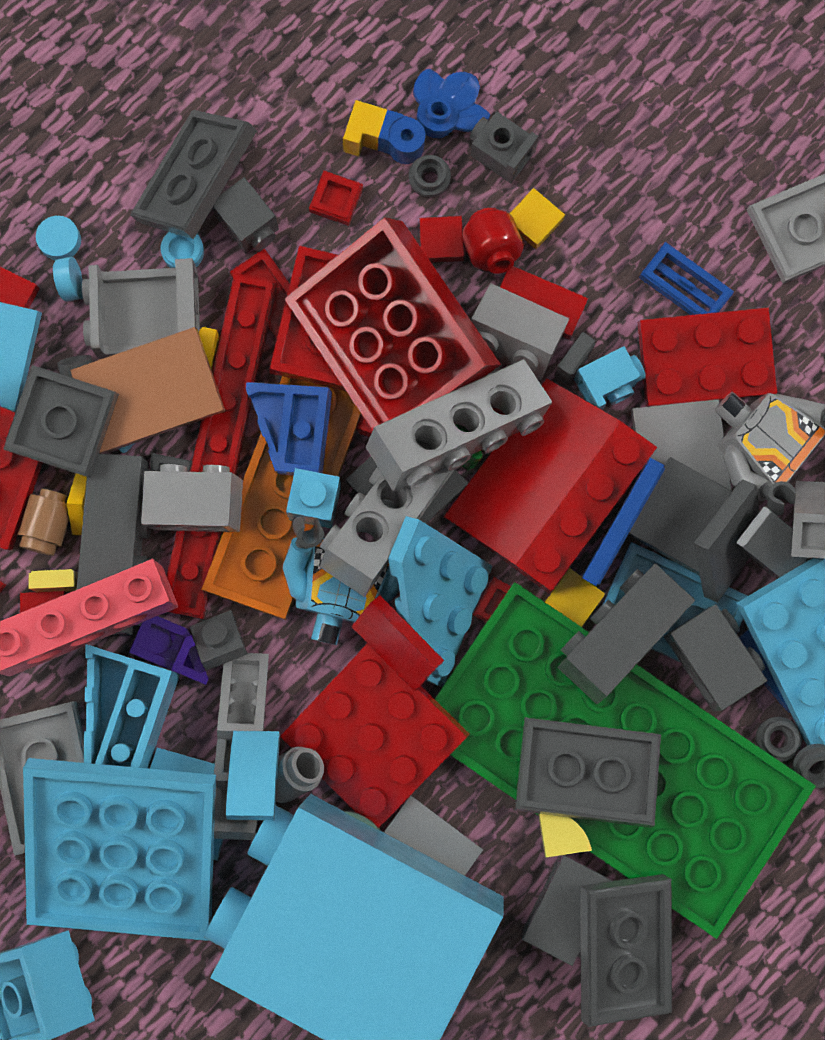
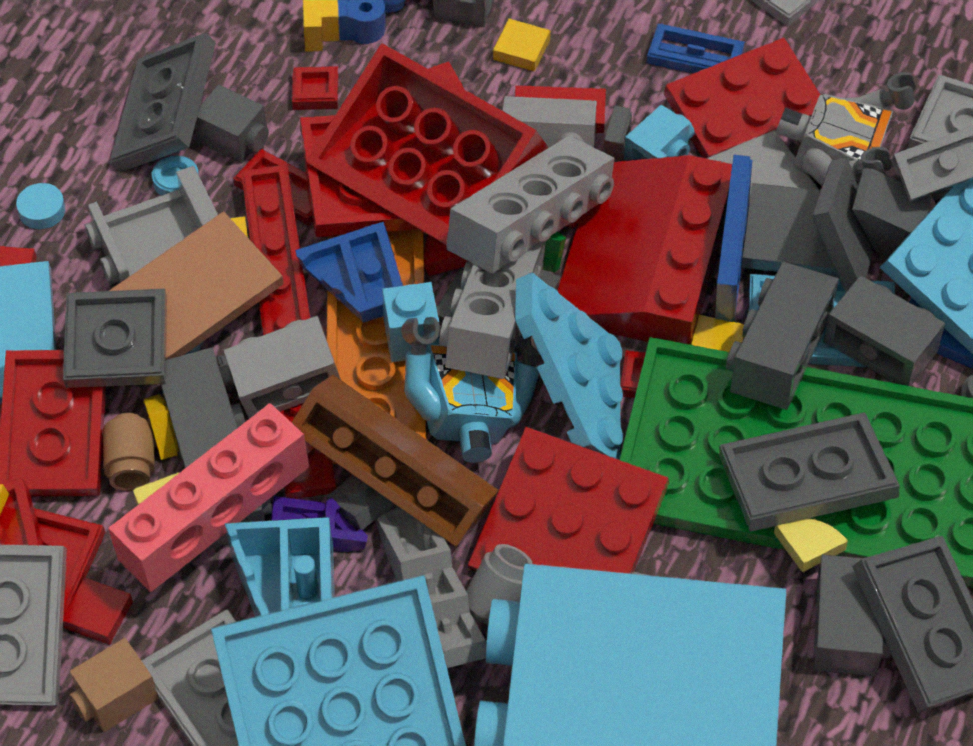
camera: 20 degrees left, 25 degrees down
medium azure tile [53,256,83,302] -> none
medium azure slope [226,731,280,820] -> none
red tile [351,595,444,692] -> none
dark grey plate [409,155,451,197] -> none
red head [462,207,524,274] -> none
none -> dark orange brick [292,375,499,547]

